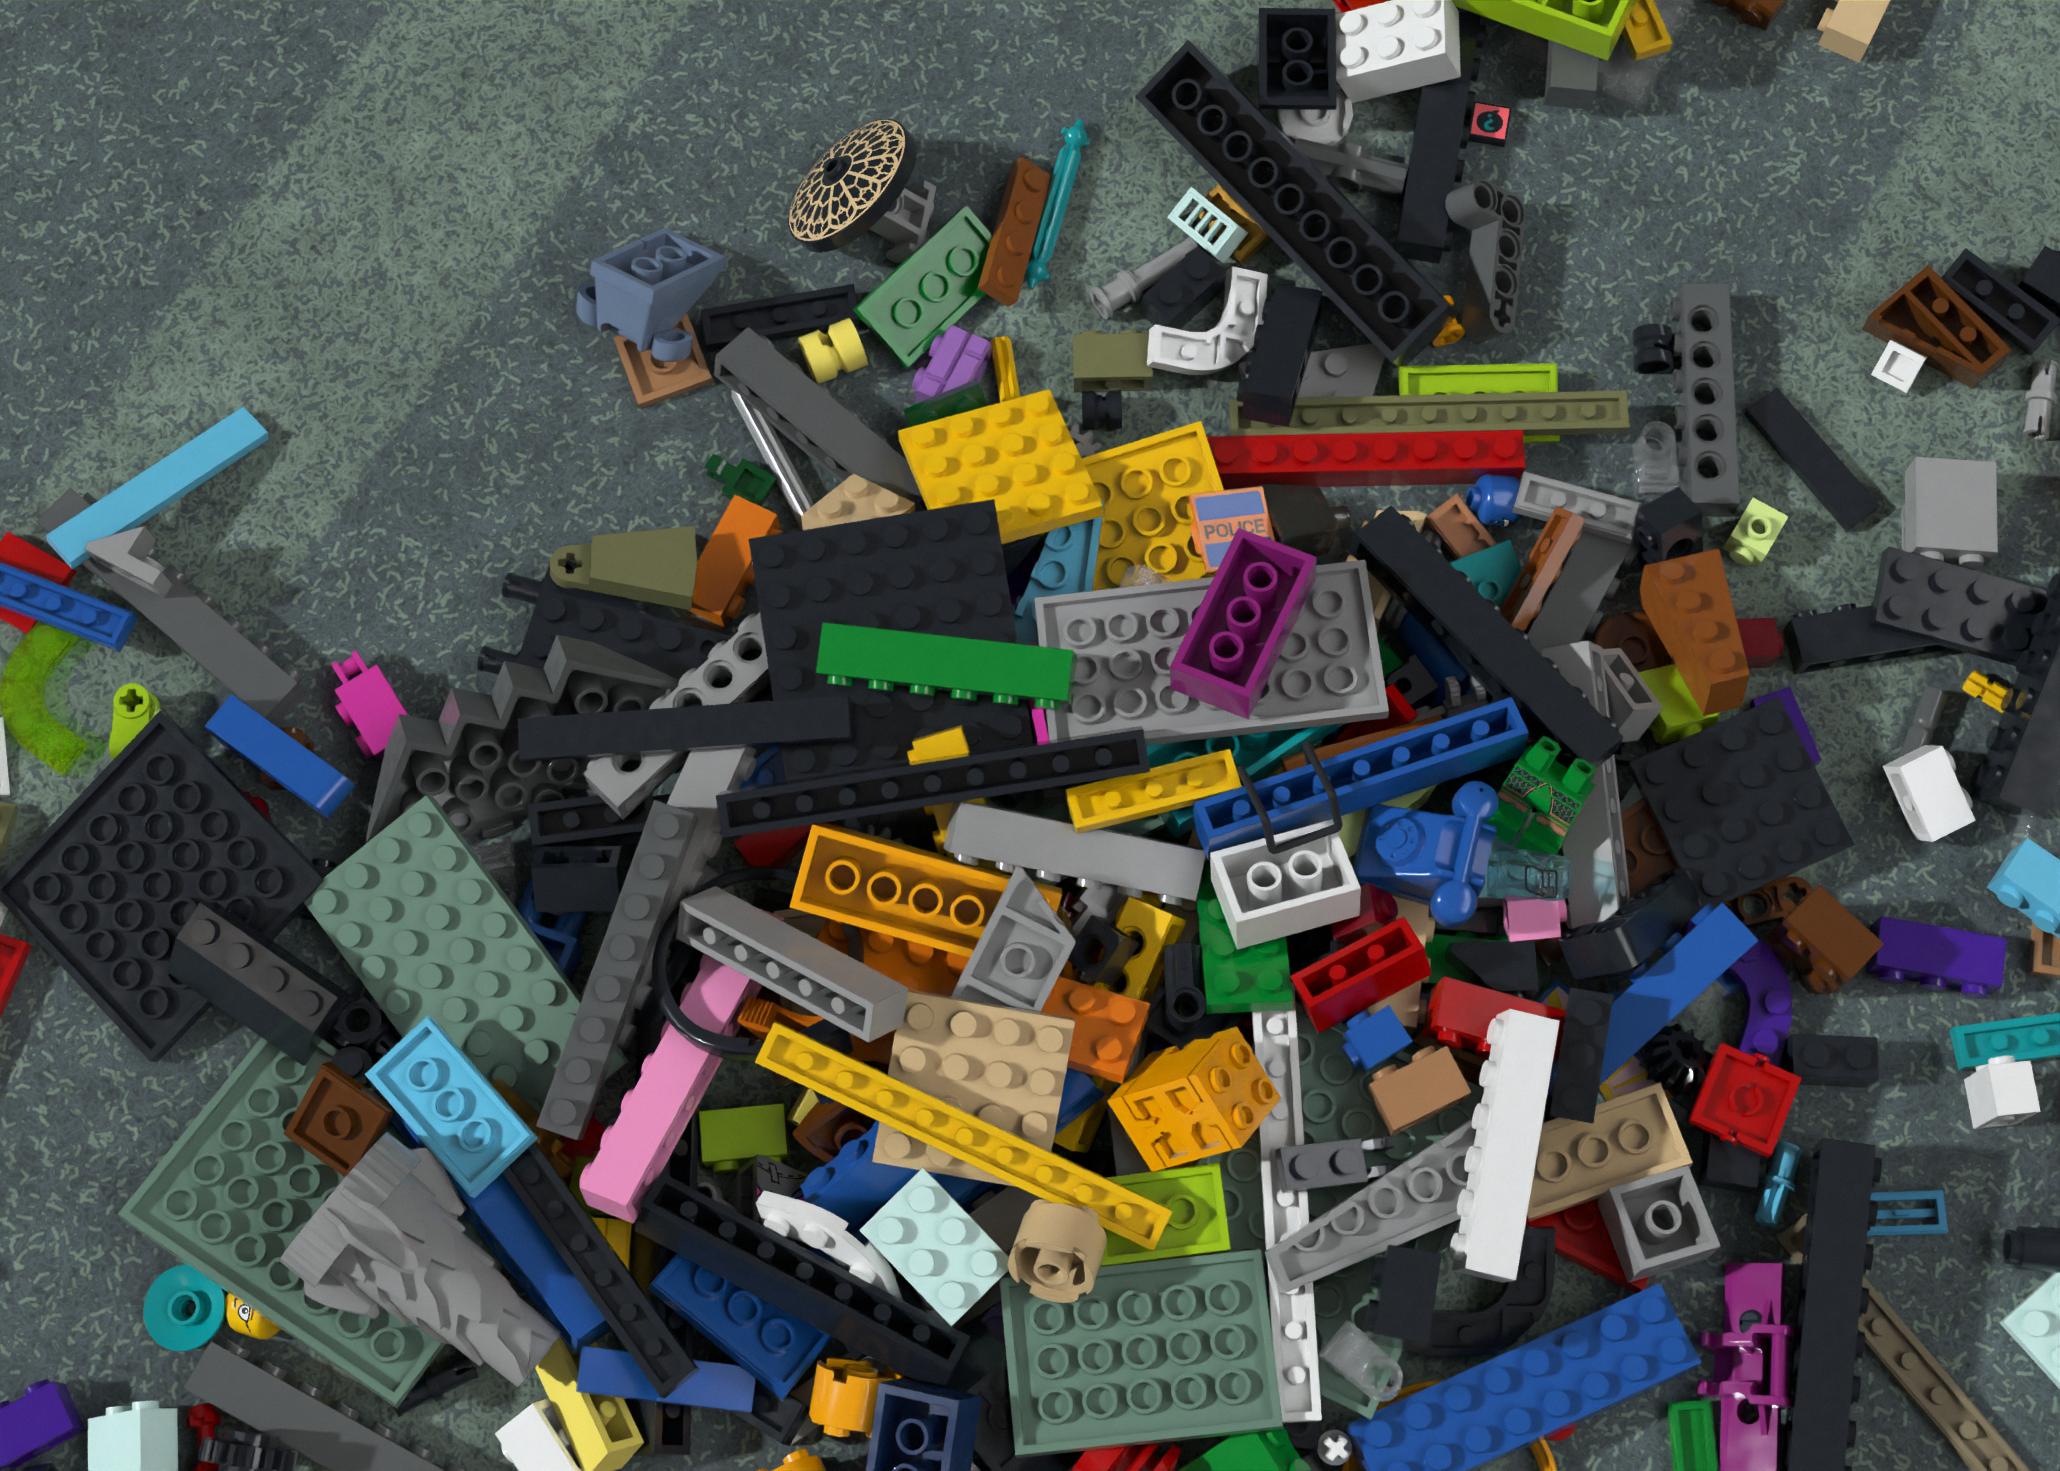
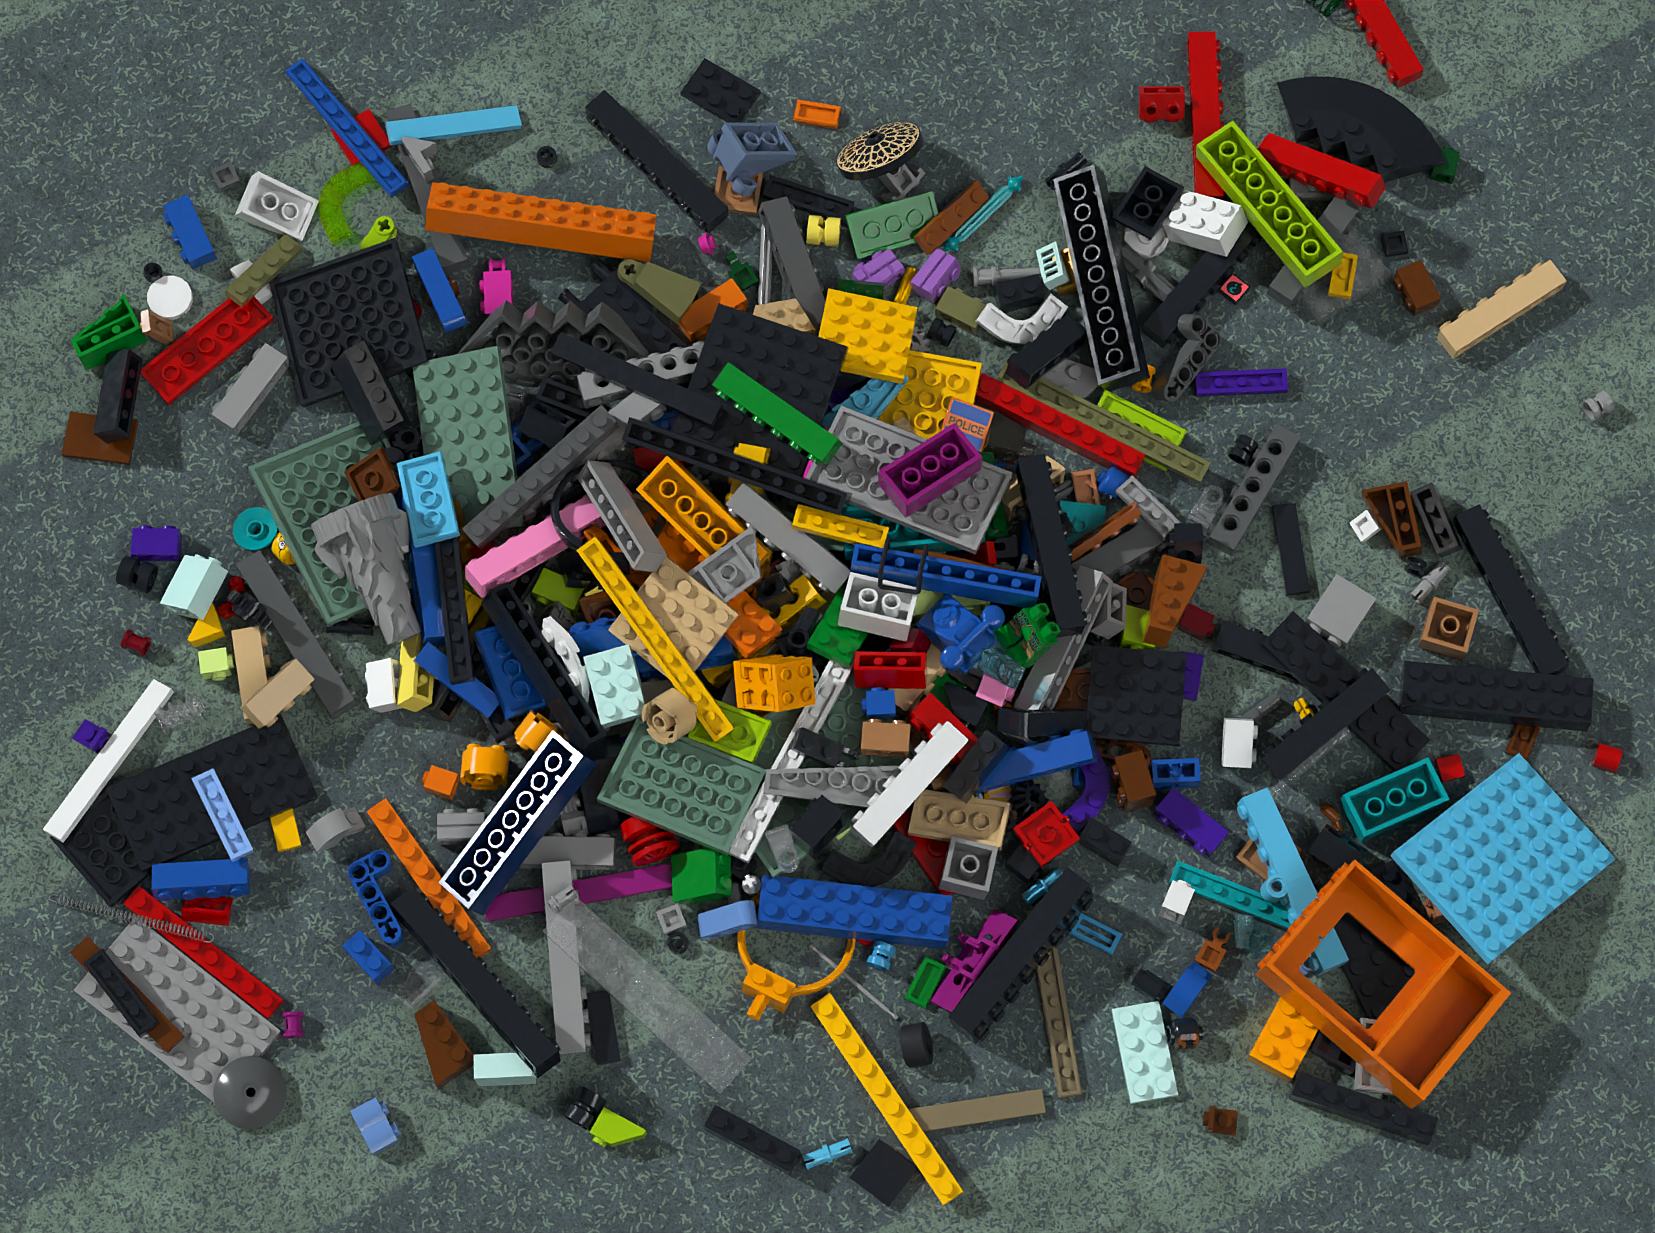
camera: 30 degrees right, 0 degrees up
yellowish green brick [1723,497,1788,568] -> none
none -> light grey brick [211,343,290,436]
none -> orange brick [425,182,657,262]
none -> black bush [537,146,557,168]
none -> black slope [558,551,590,589]
none -> black brick [585,90,729,233]
none -> black plate [680,58,761,123]
none -> dark pink plate [698,232,717,255]
none -> orange tile [793,99,841,129]
none -> dark azure wheel [866,940,896,972]
none -> medium lavender brick [910,248,961,303]
none -> black pin [1045,152,1087,190]
none -> blue brick [1150,758,1201,790]
none -> dark purple plate [1195,368,1288,397]
none -> black bush [1404,557,1427,576]

